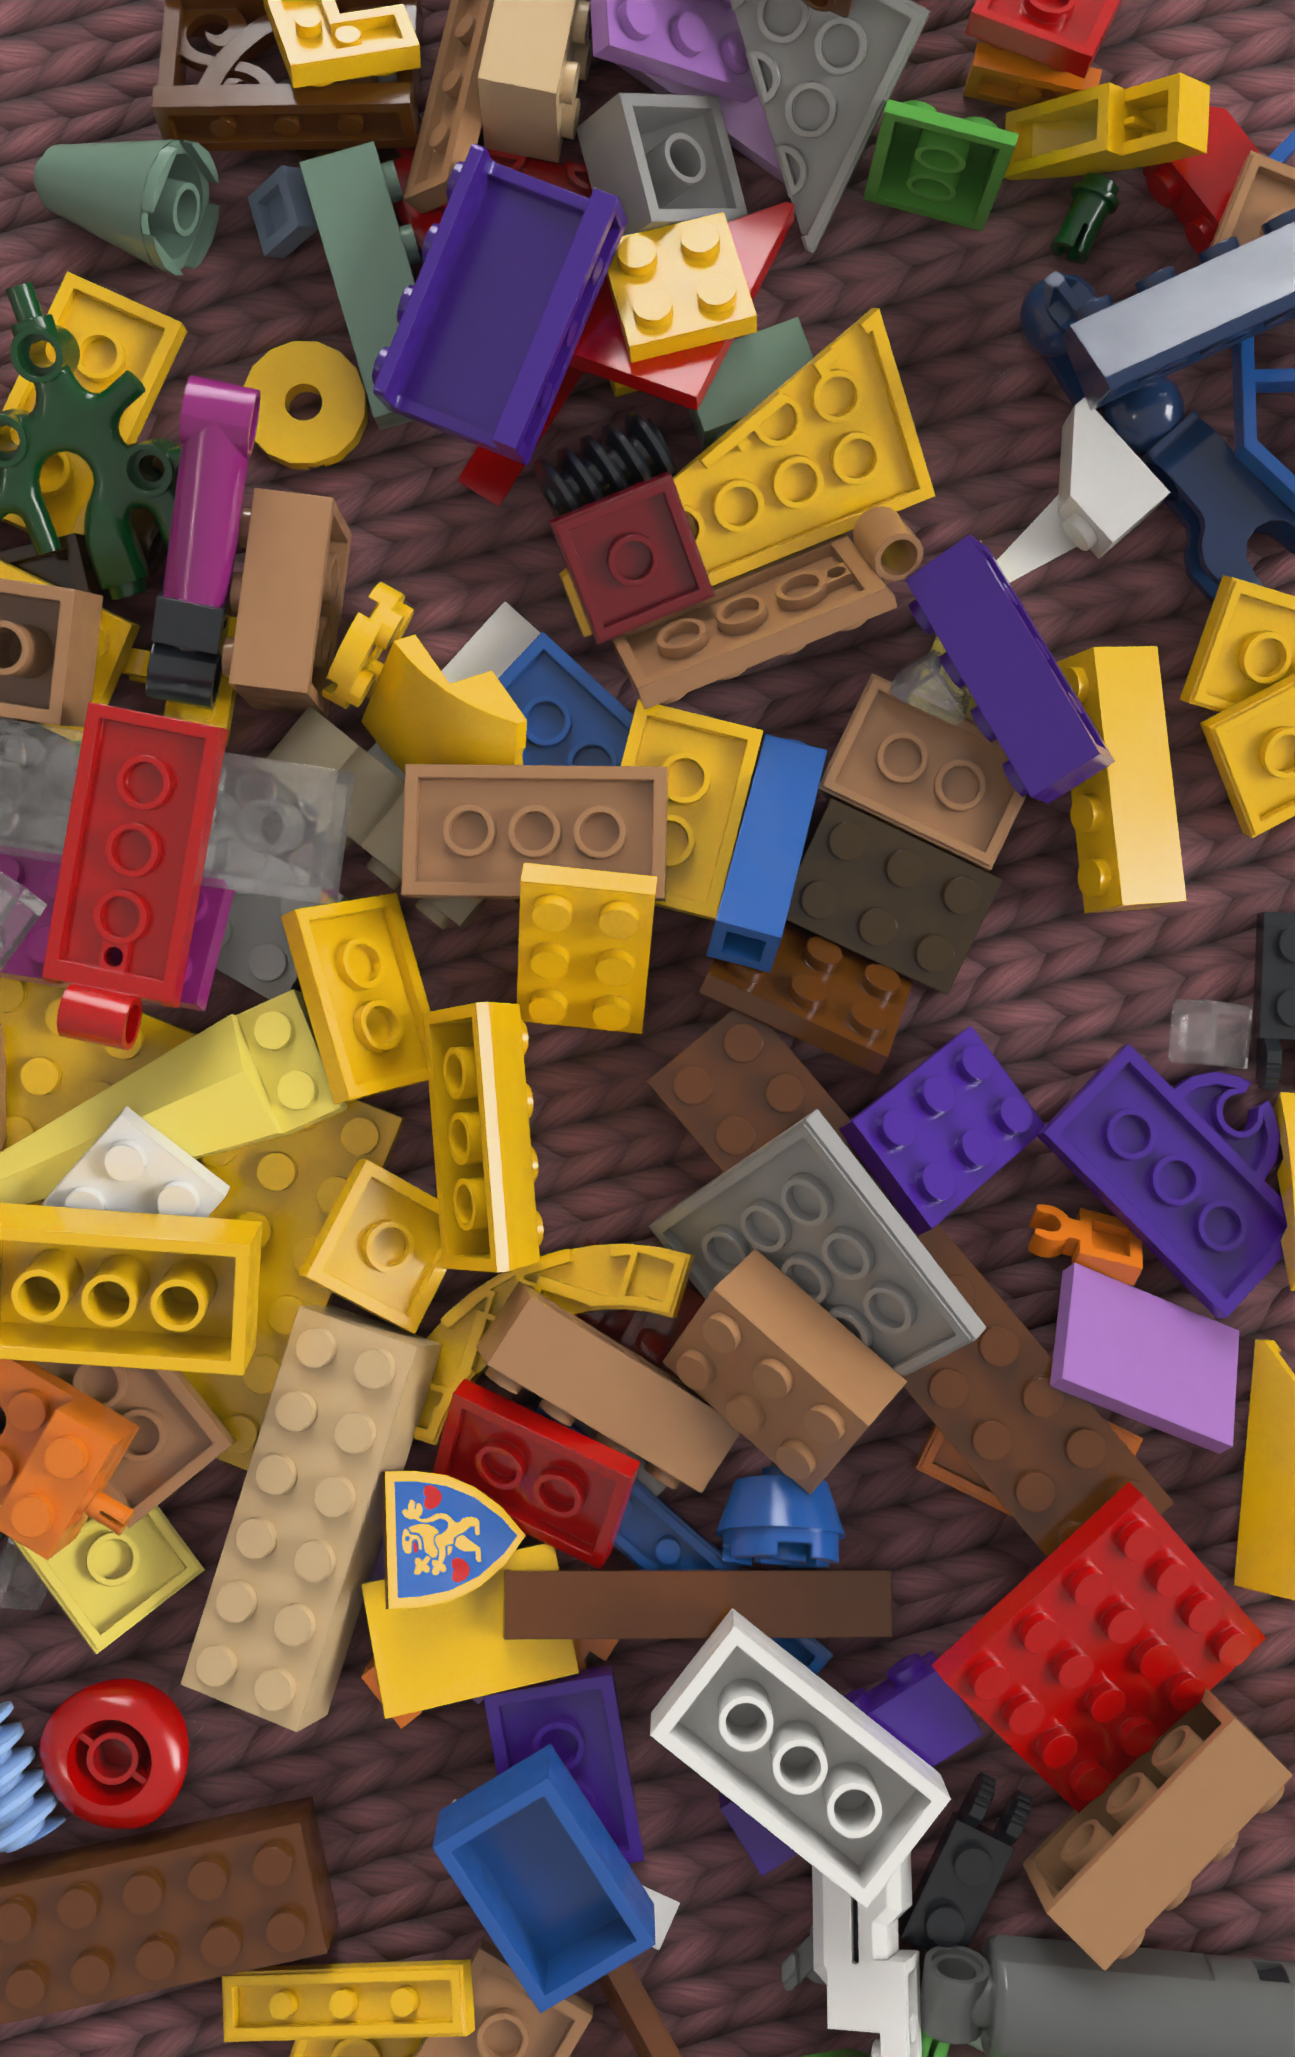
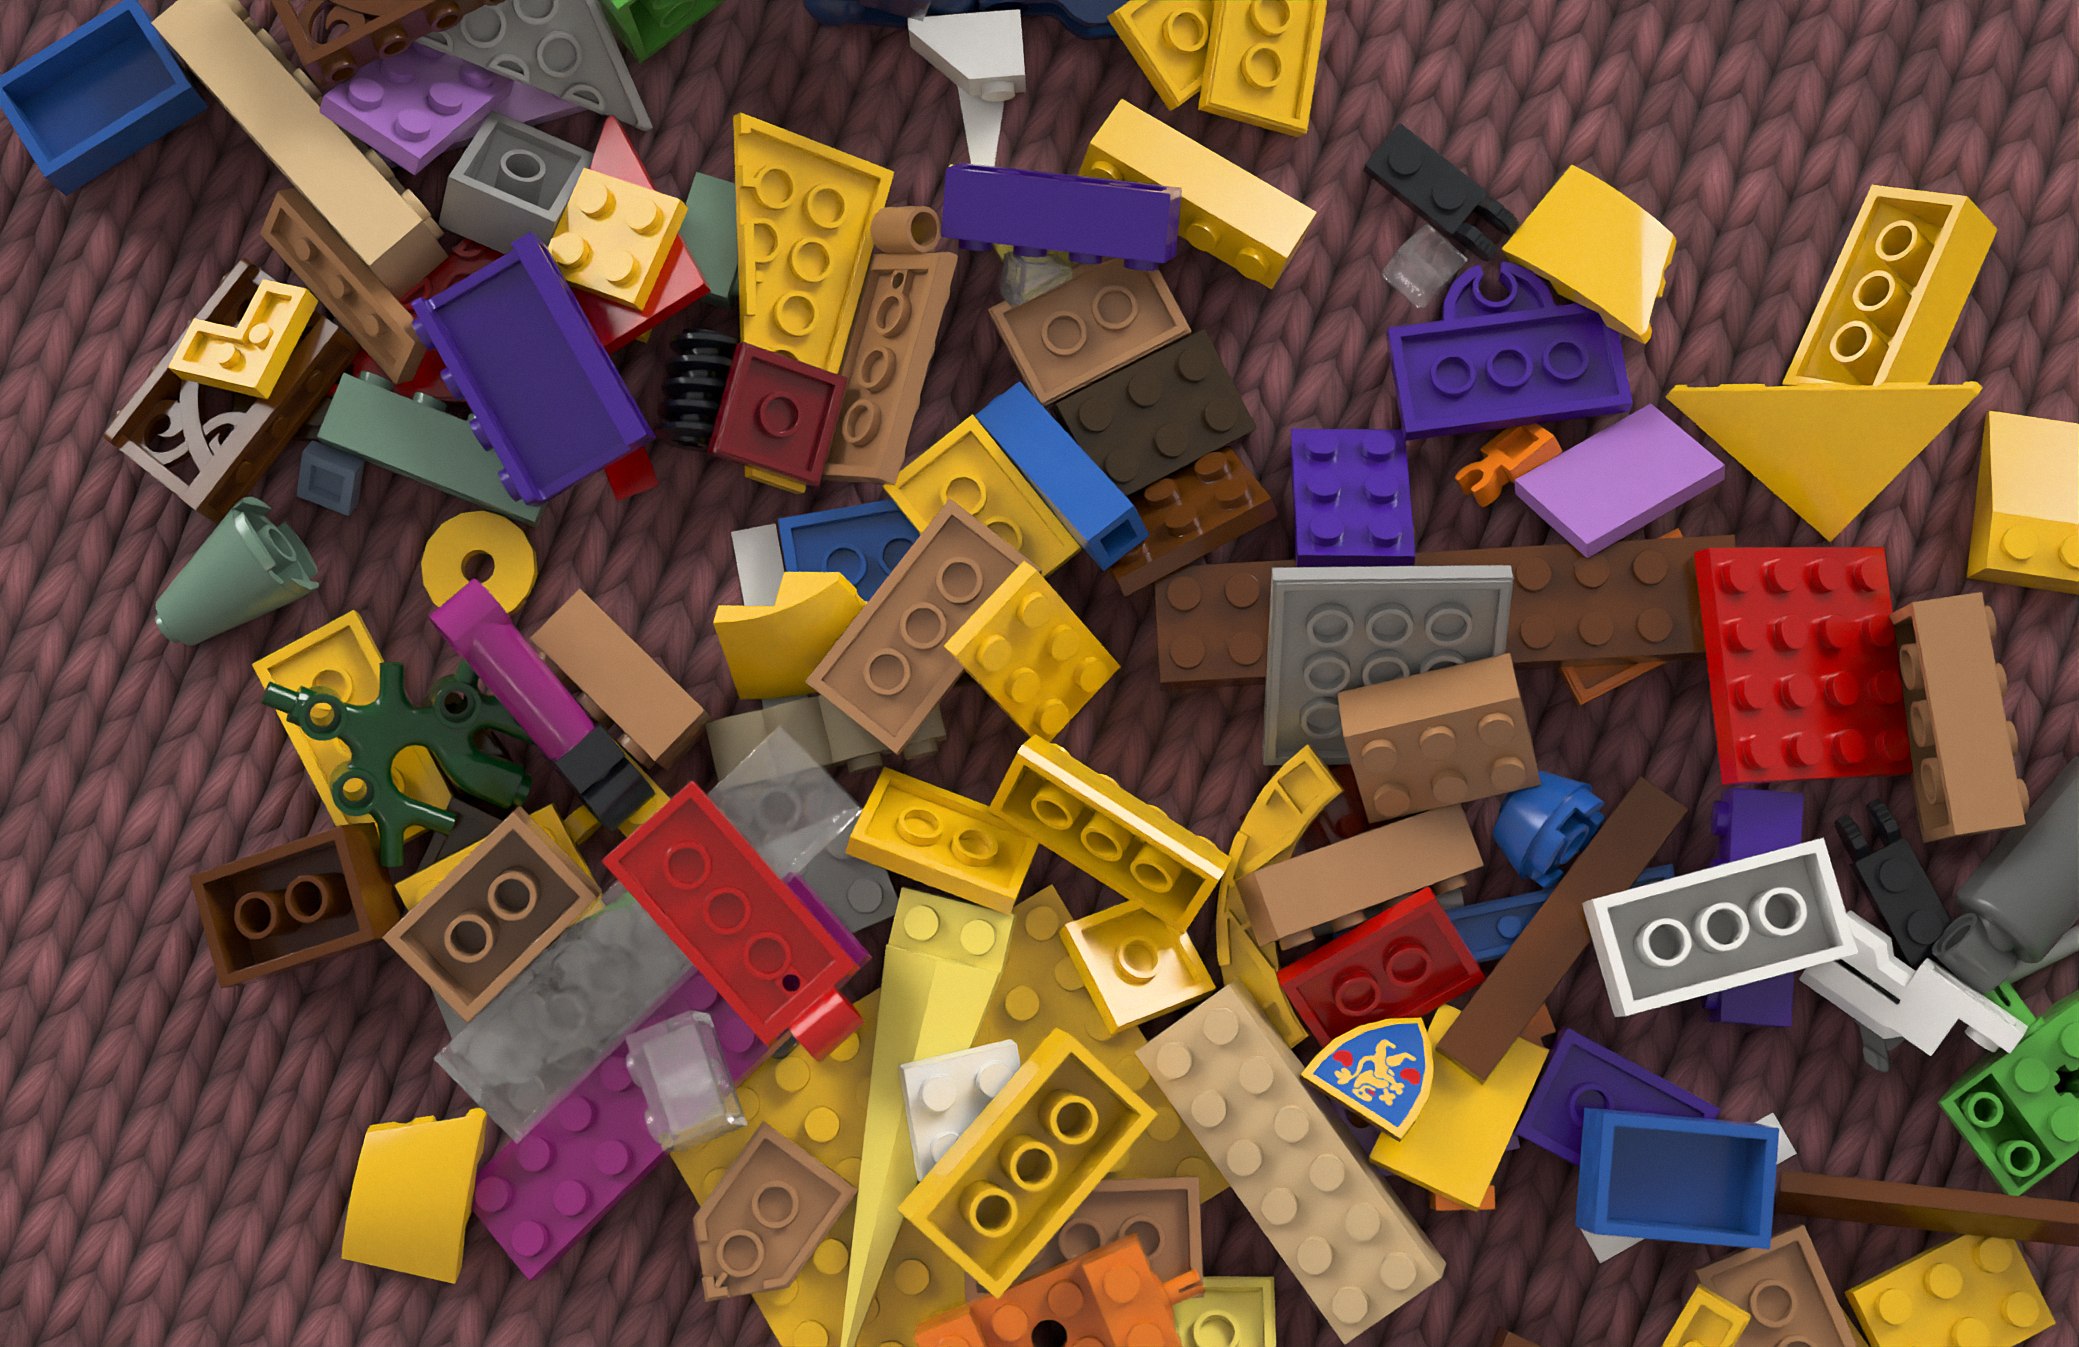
camera: 55 degrees left, 5 degrees down
yellow plate [322,582,414,709] -> none

